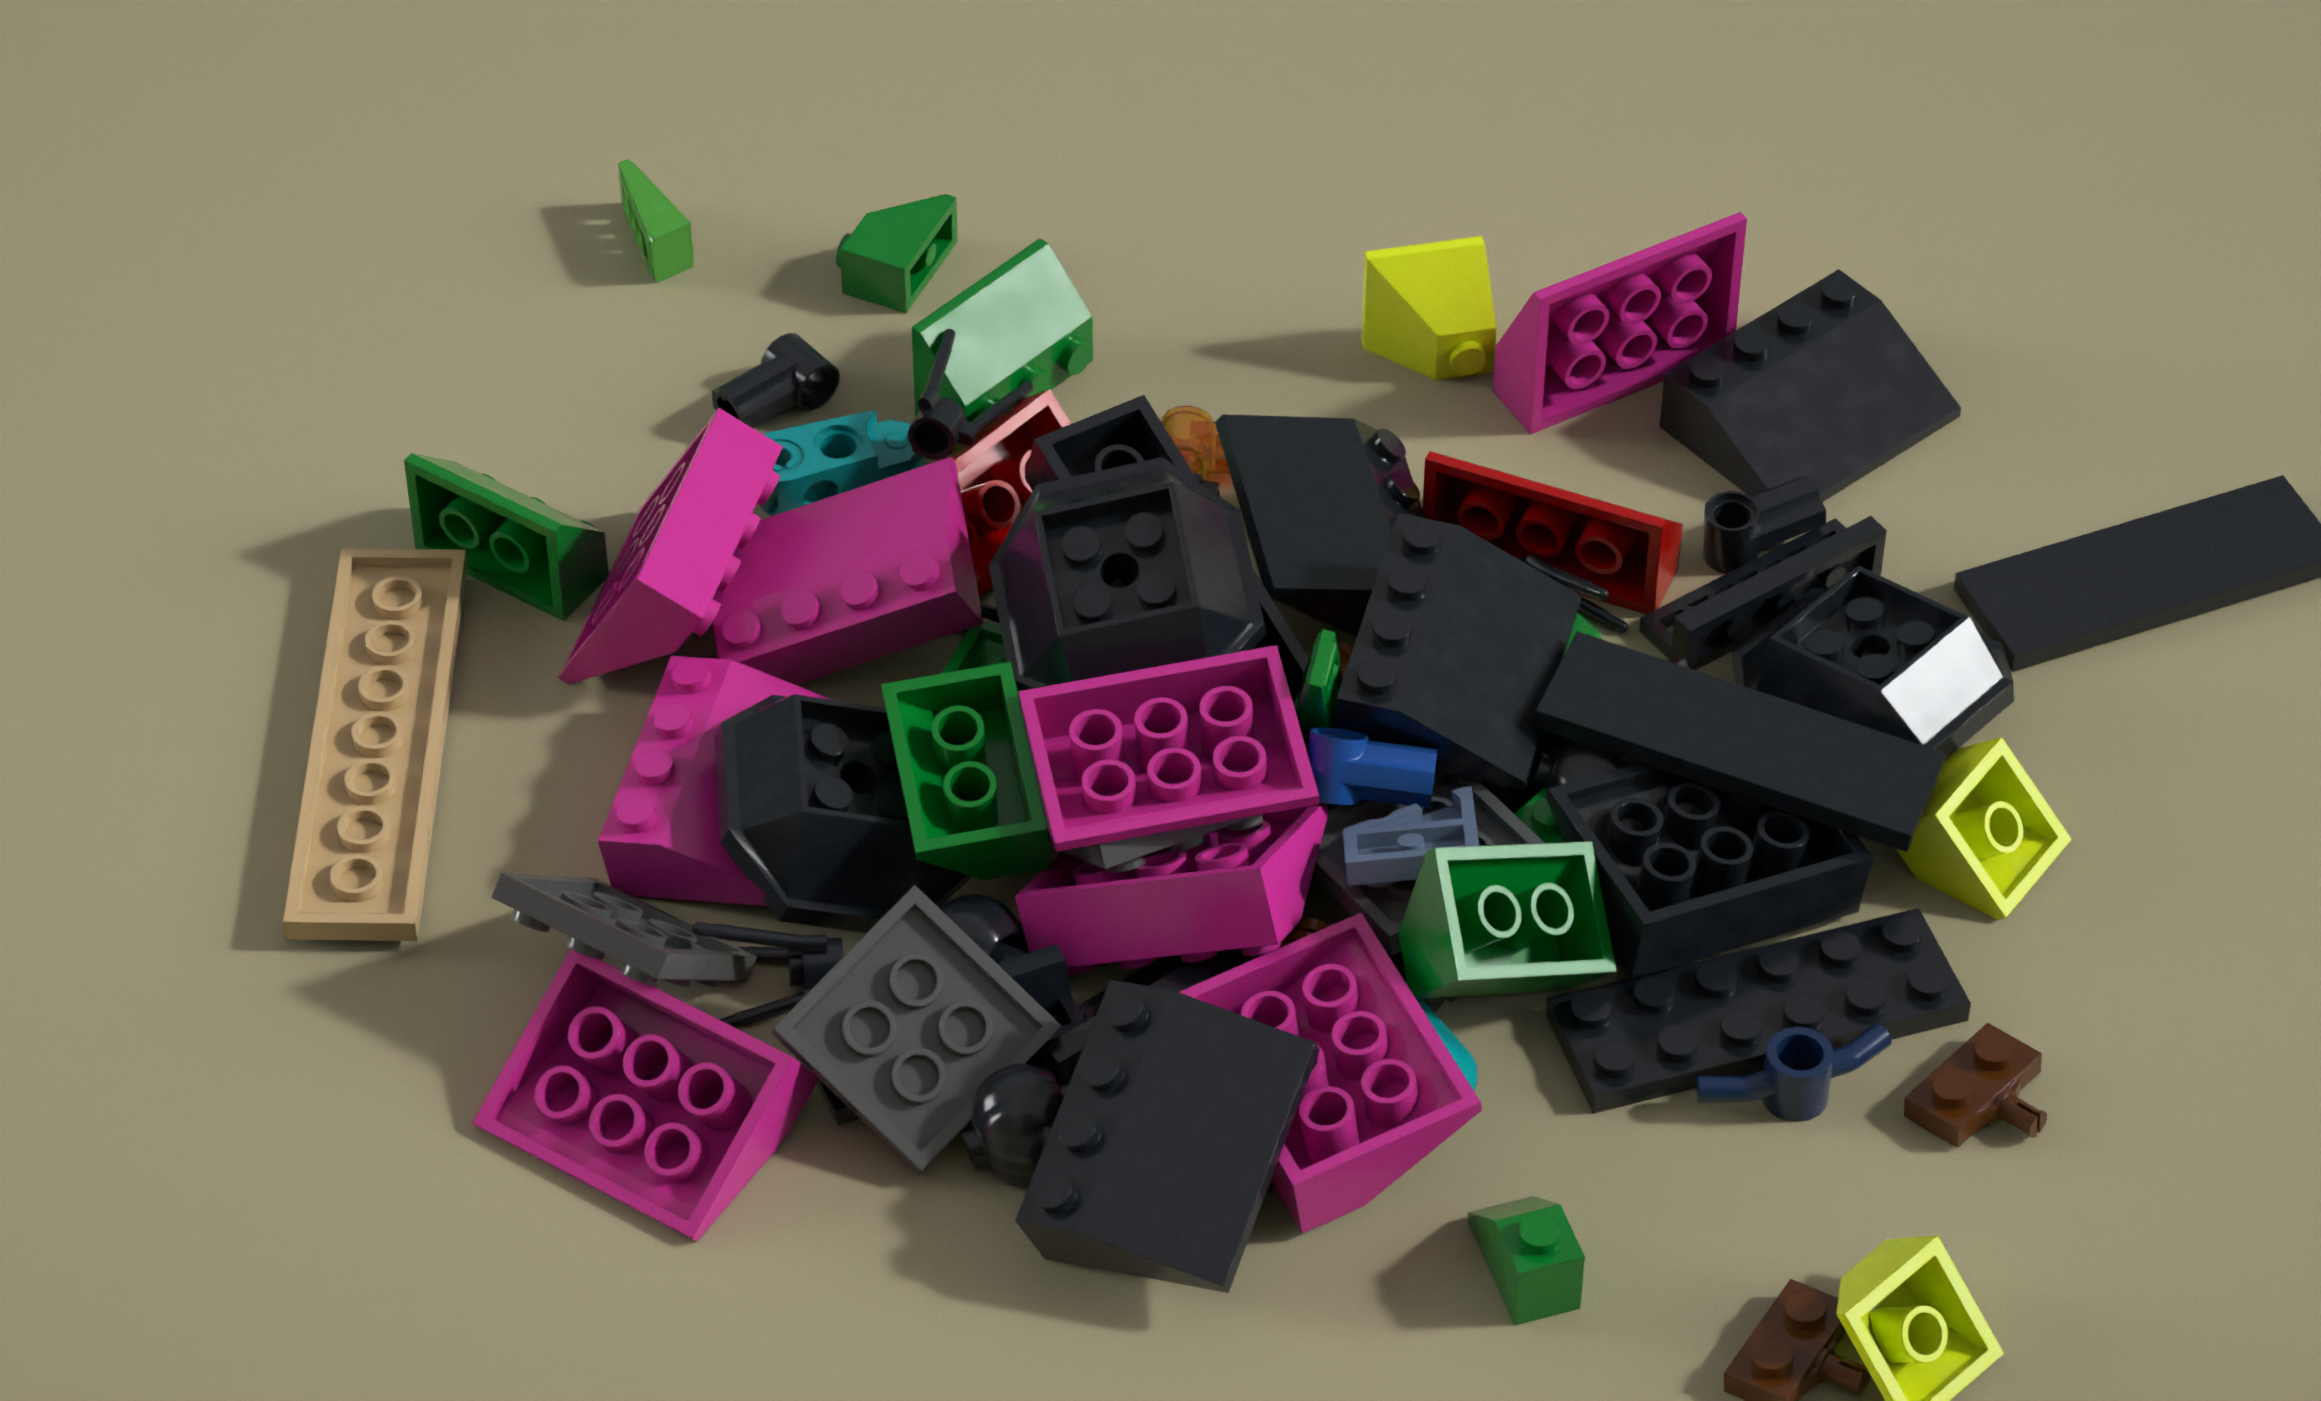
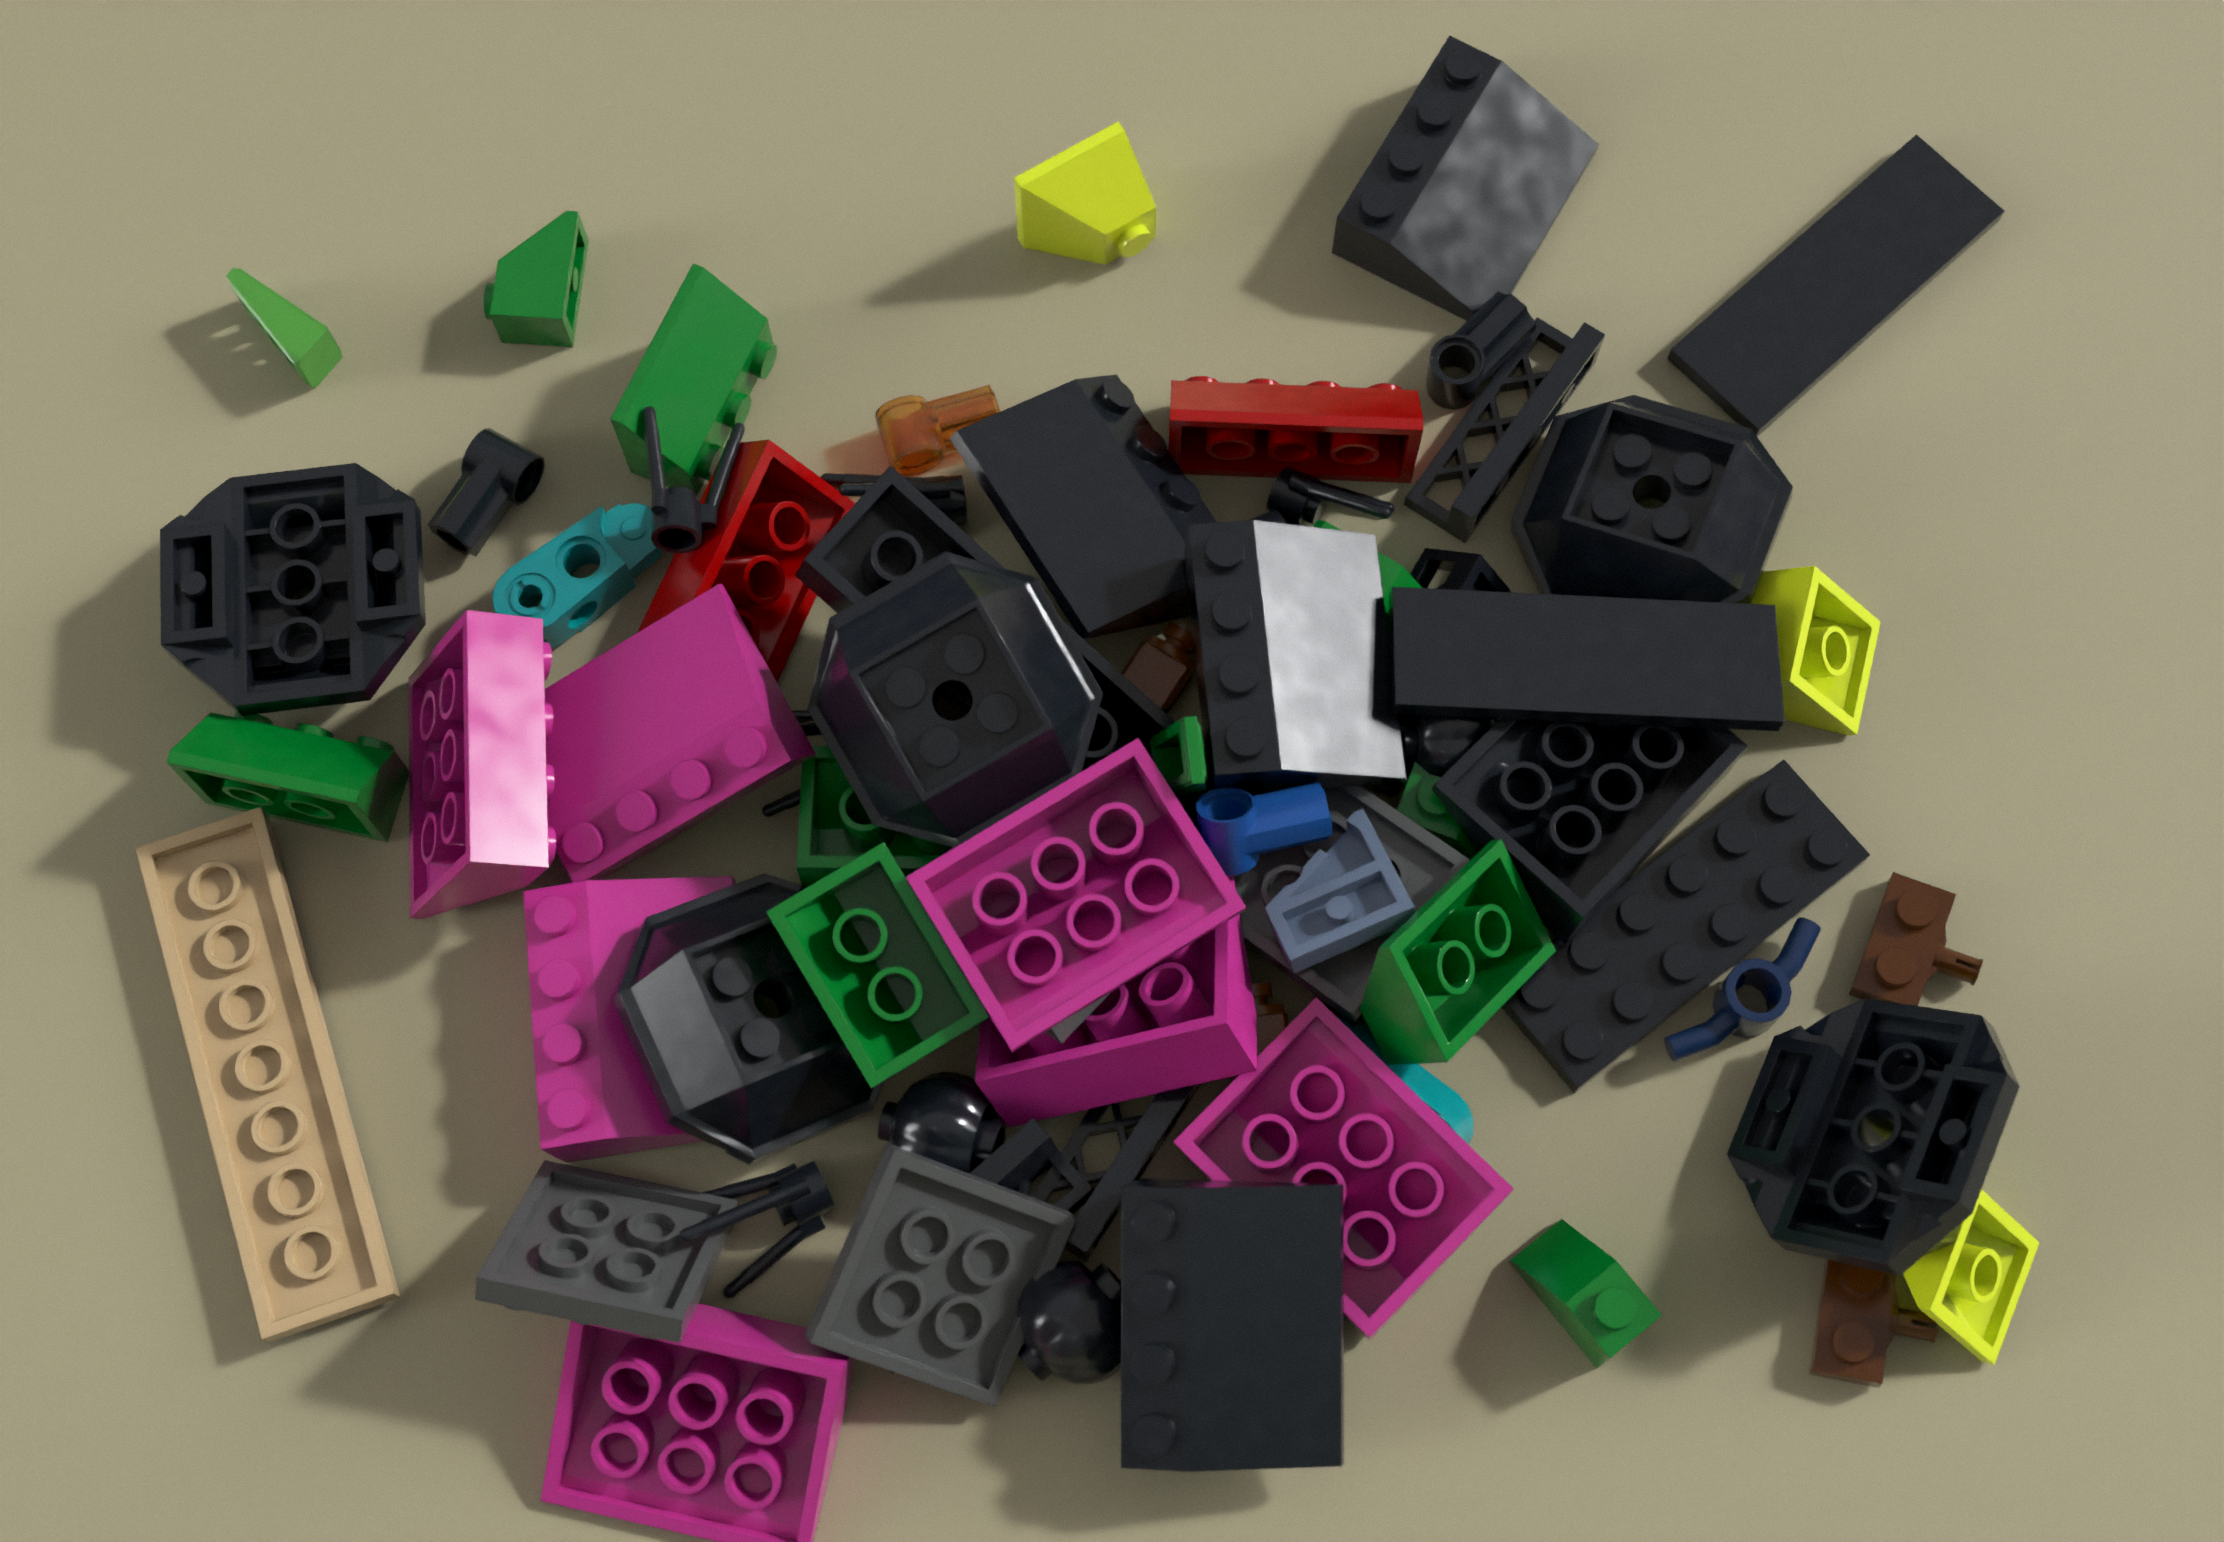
camera: 20 degrees left, 25 degrees up
dark pink slope [1493,212,1747,434] -> none
none -> black piece [160,463,426,716]
none -> black piece [1727,998,2020,1276]

